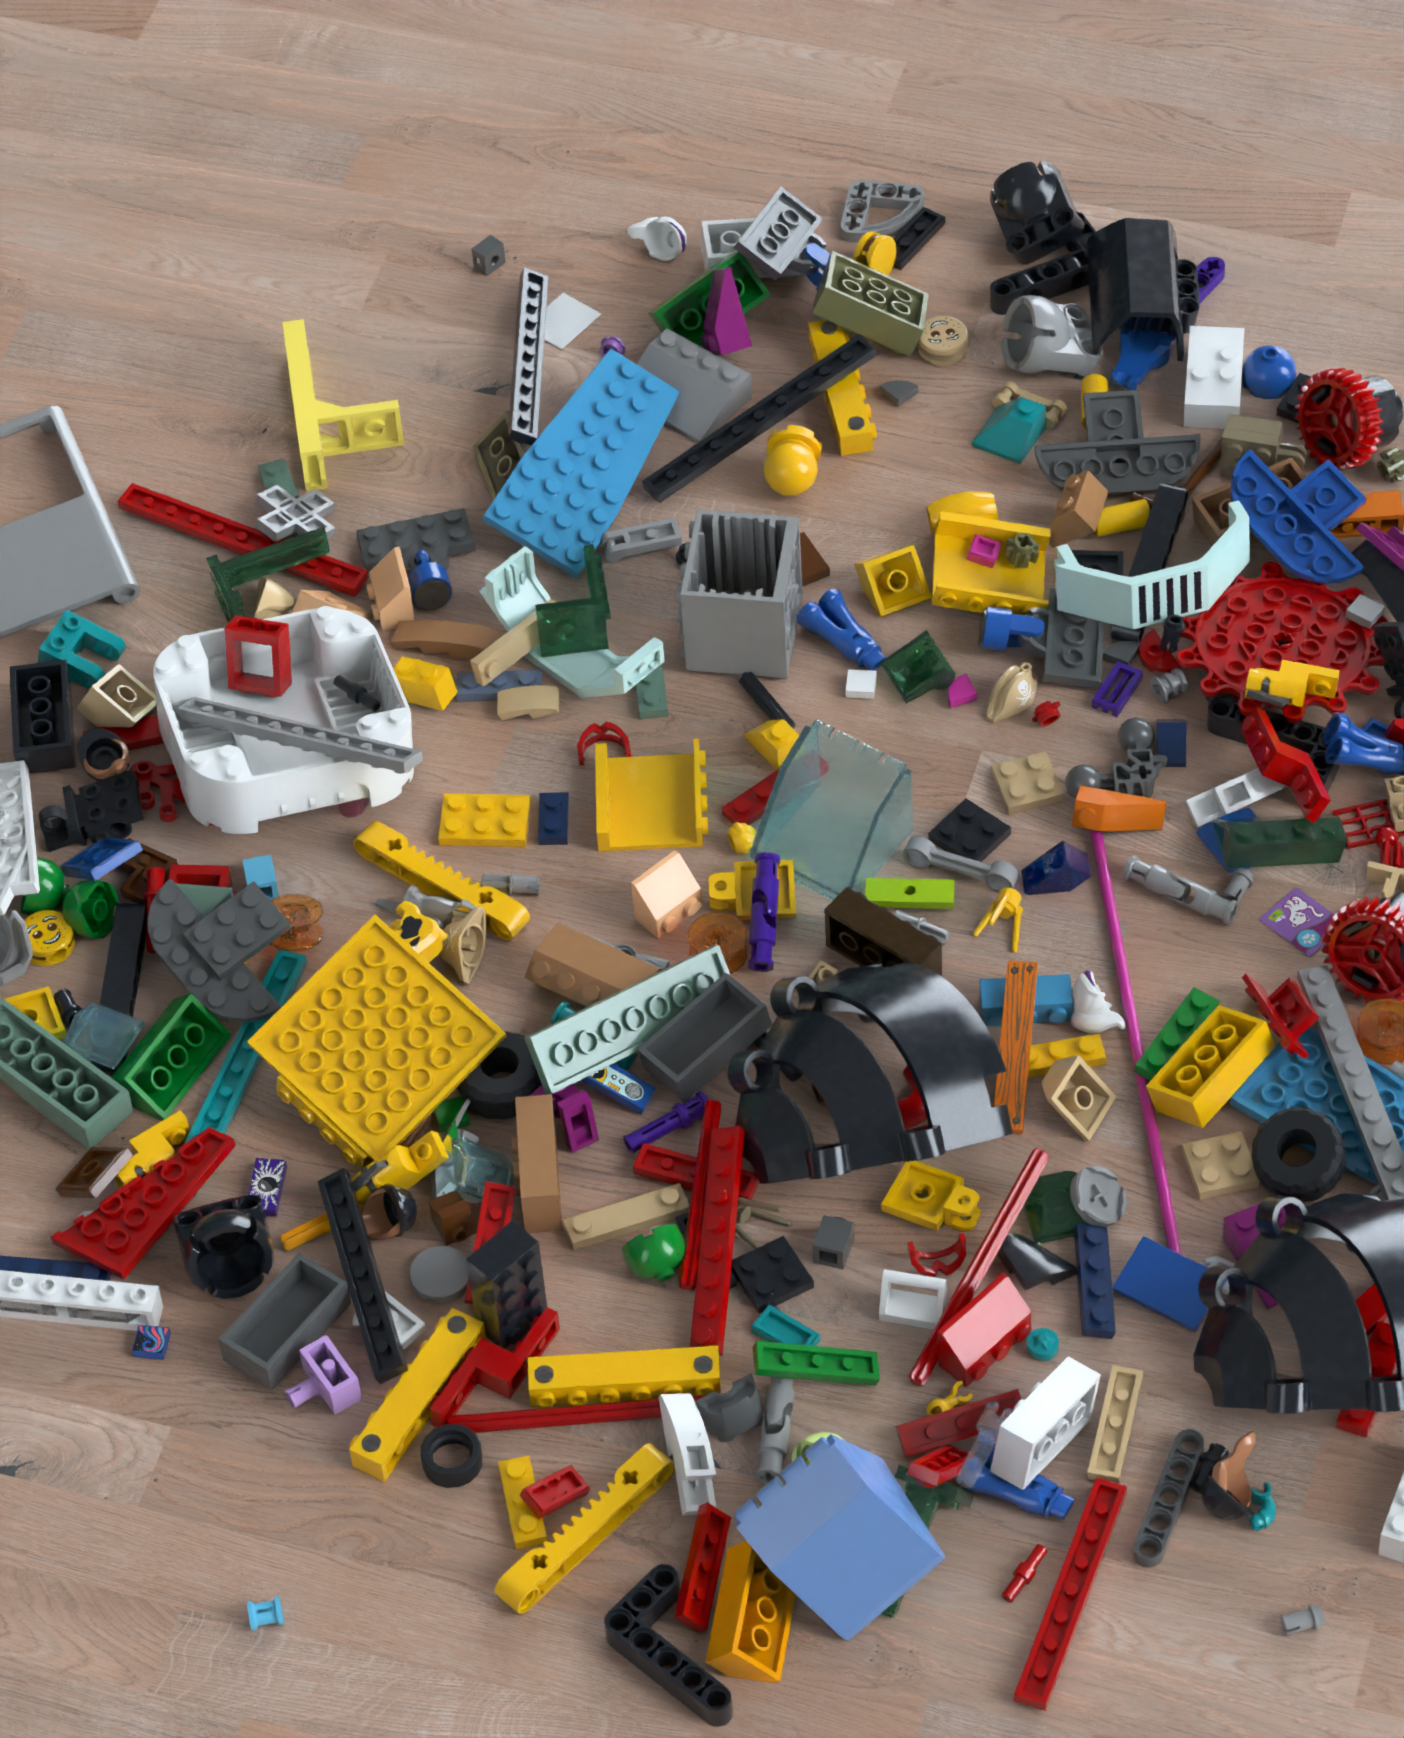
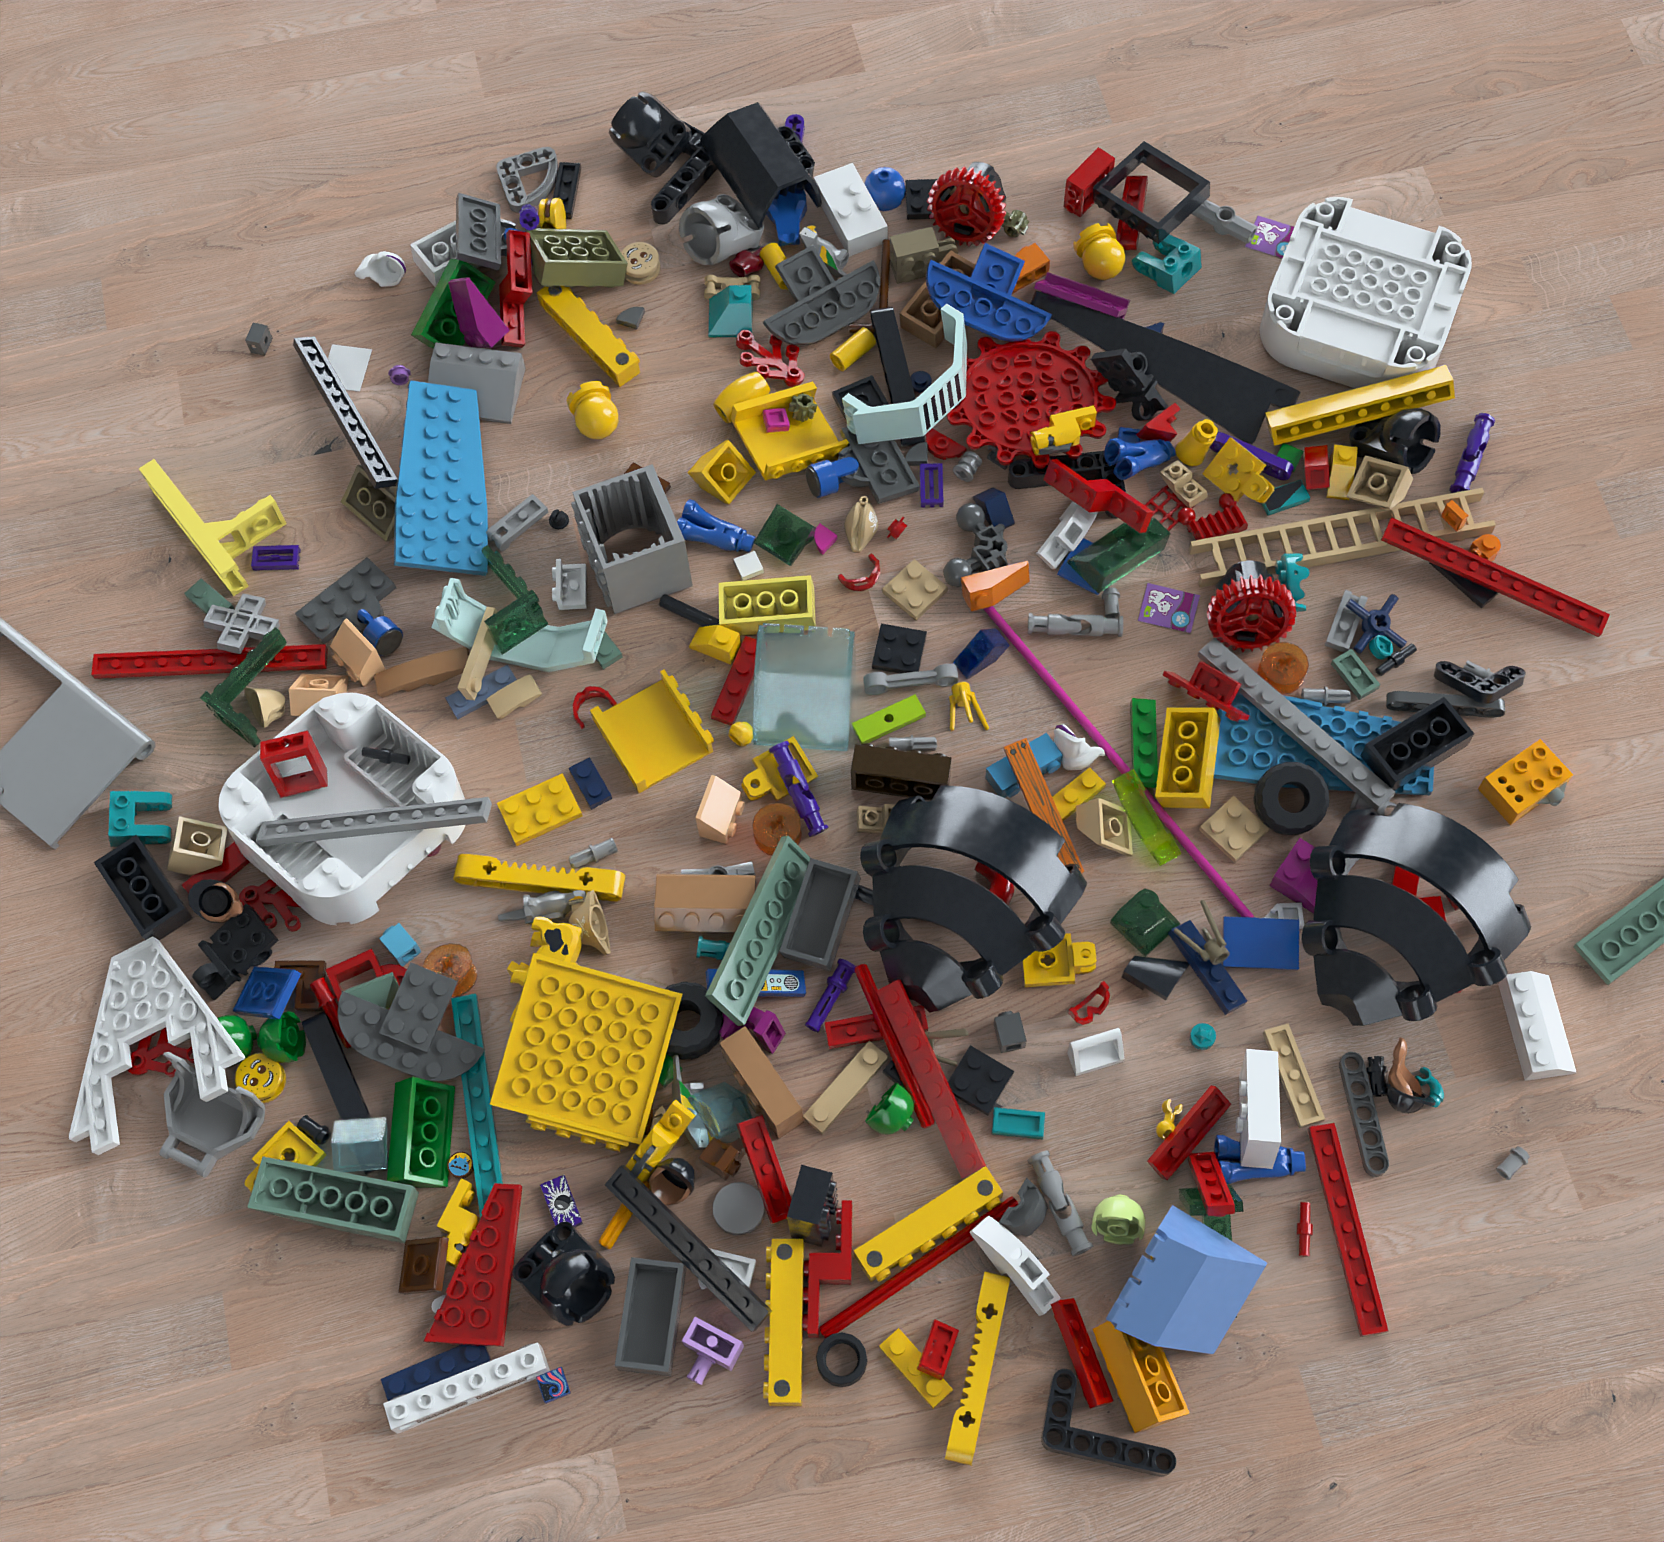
camera: 30 degrees left, 15 degrees up
yellow brick [393,656,458,711] -> none
black plate [642,334,877,503] -> none
green plate [753,1341,880,1386] -> none
red axle [909,1148,1049,1387] -> none
slope [938,1272,1031,1387] -> none
clear piece [956,1401,1013,1488] -> none
medium nougat slope [1049,470,1109,548] -> none
light grey tile [1070,1165,1127,1227] -> none
black pin [1160,614,1185,652] -> none
light grey tile [1345,594,1385,629] -> none
none -> dark purple tile [251,545,301,571]
none -> tile [447,1151,474,1179]
none -> red bracket [499,229,532,348]
none -> dark purple piece [519,204,539,230]
none -> white bracket [552,559,587,610]
none -> light yellow brick [719,575,816,636]
none -> dark red piece [729,246,764,277]
none -> red plant [736,330,805,387]
none -> light grey animal [799,225,849,278]
none -> red helmet [838,553,880,591]
none -> clear neon green slope [1112,769,1182,866]
none -> dark tan plant [1174,900,1230,965]

